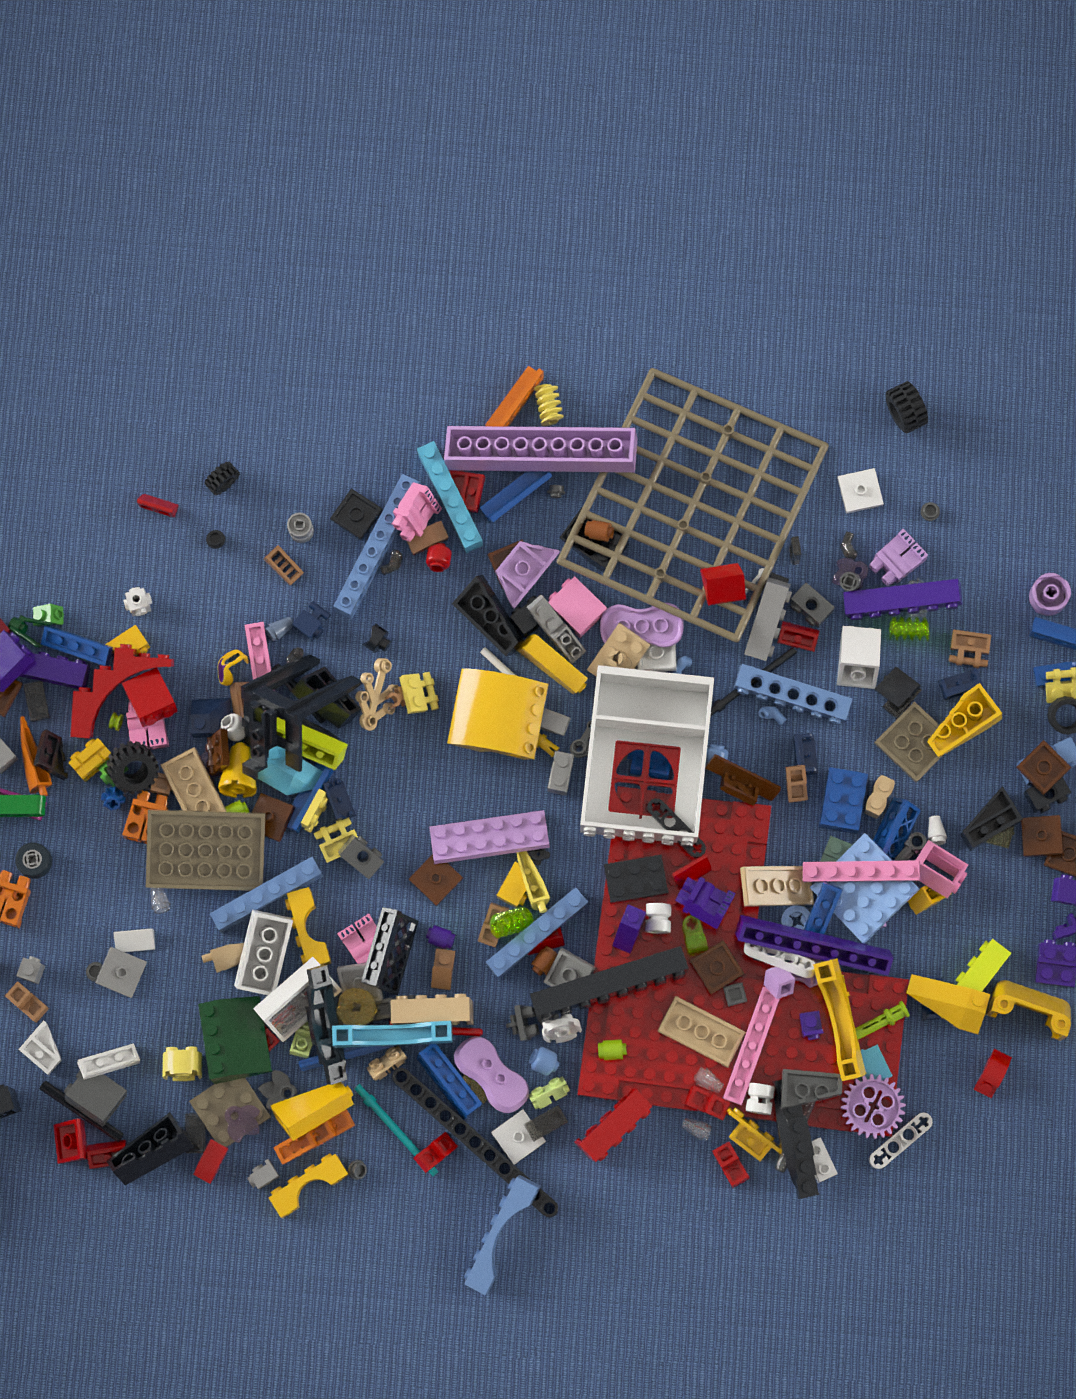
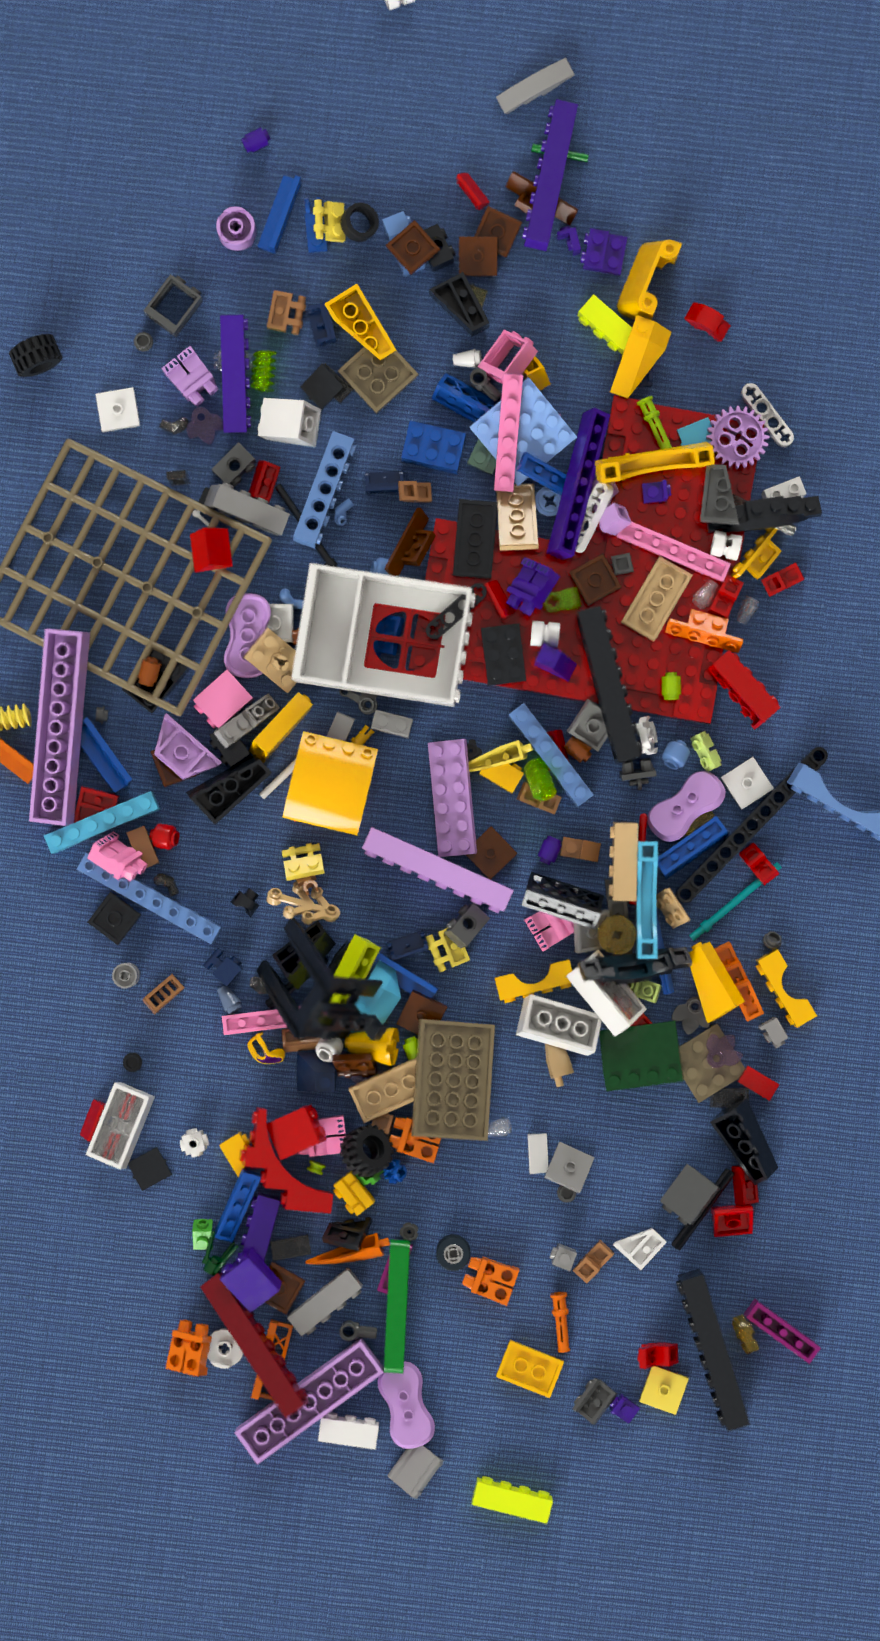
camera: 90 degrees left, 10 degrees up
white tile [77,1043,140,1080] -> none
light yellow brick [162,1047,202,1081] -> none
black tyre [204,461,240,496] -> none
medium blue arch [209,857,323,933] -> none
light yellow plate [301,789,329,833] -> none
clear smoke tile [524,1105,568,1142] -> none
dark grey wheel [840,572,861,591] -> none
tan brick [864,775,895,819] -> none
none -> brick [86,1082,155,1170]
none -> black piece [128,1147,172,1191]
none -> dark grey window [143,274,203,337]
none -> lavender brick [362,827,513,913]
none -> dark grey plate [400,1222,418,1241]
none -> black tile [453,499,498,579]
none -> orange bracket [665,609,743,653]

